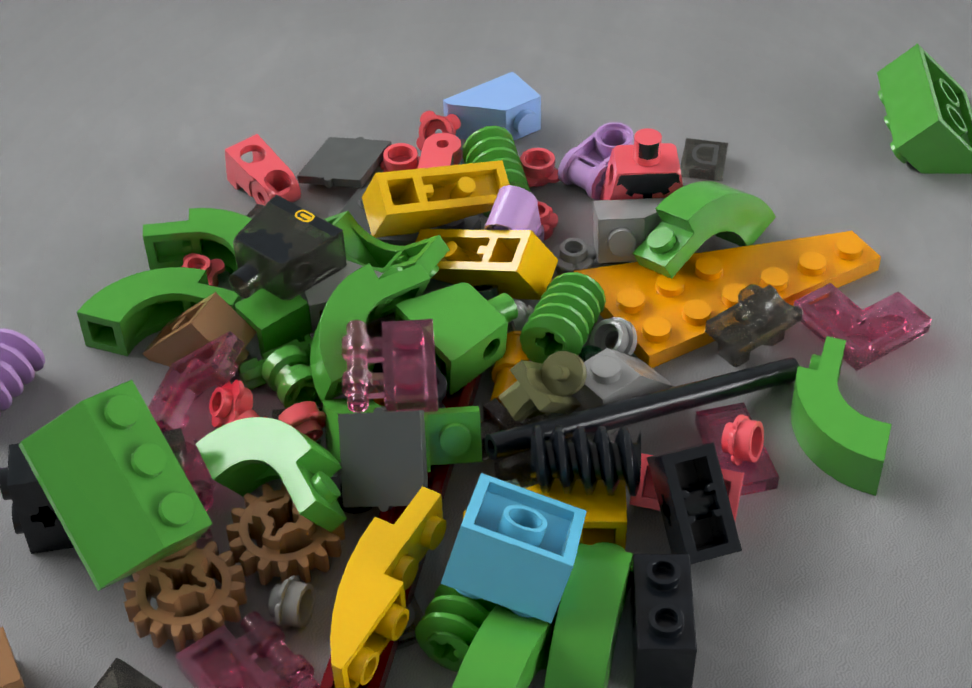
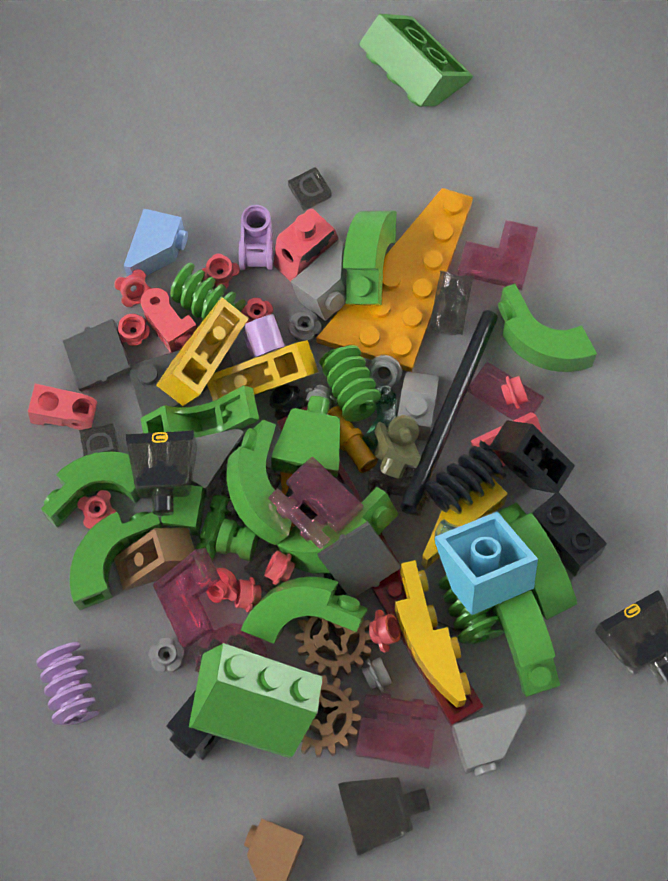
camera: 40 degrees left, 25 degrees up
none -> coral plate [369,609,401,653]

